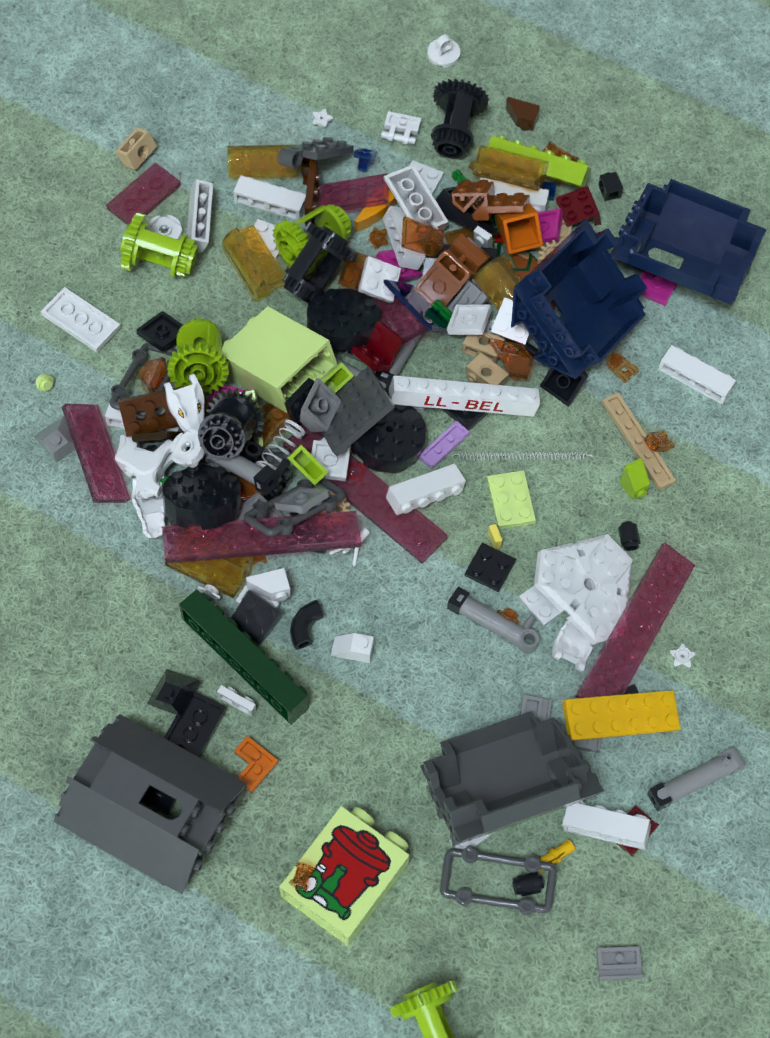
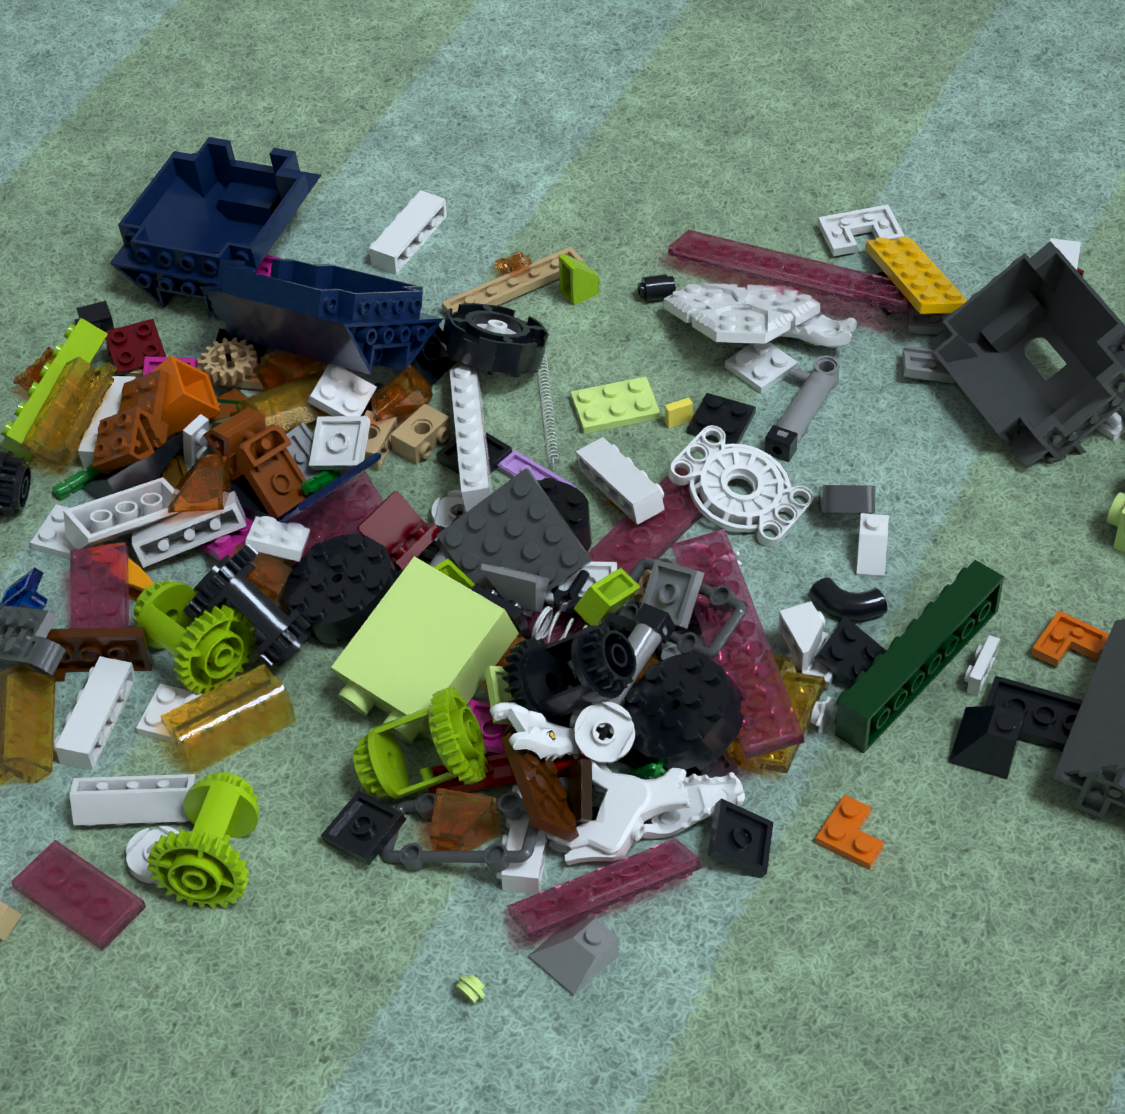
camera: 90 degrees left, 15 degrees down
white plate [41,287,121,353] -> none
clear orange plate [368,227,388,250] -> none
clear orange plate [497,607,520,624] -> none
light grey piece [647,747,747,812] -> none
white plate [670,644,695,667] -> none
none -> black piece [441,303,549,377]
none -> black bar [553,570,590,616]
none -> white piece [668,425,814,547]
none -> black plate [708,798,774,878]
none -> orange plate [815,794,885,870]
none -> white plate [818,205,905,256]
none -> dark grey piece [819,485,876,513]

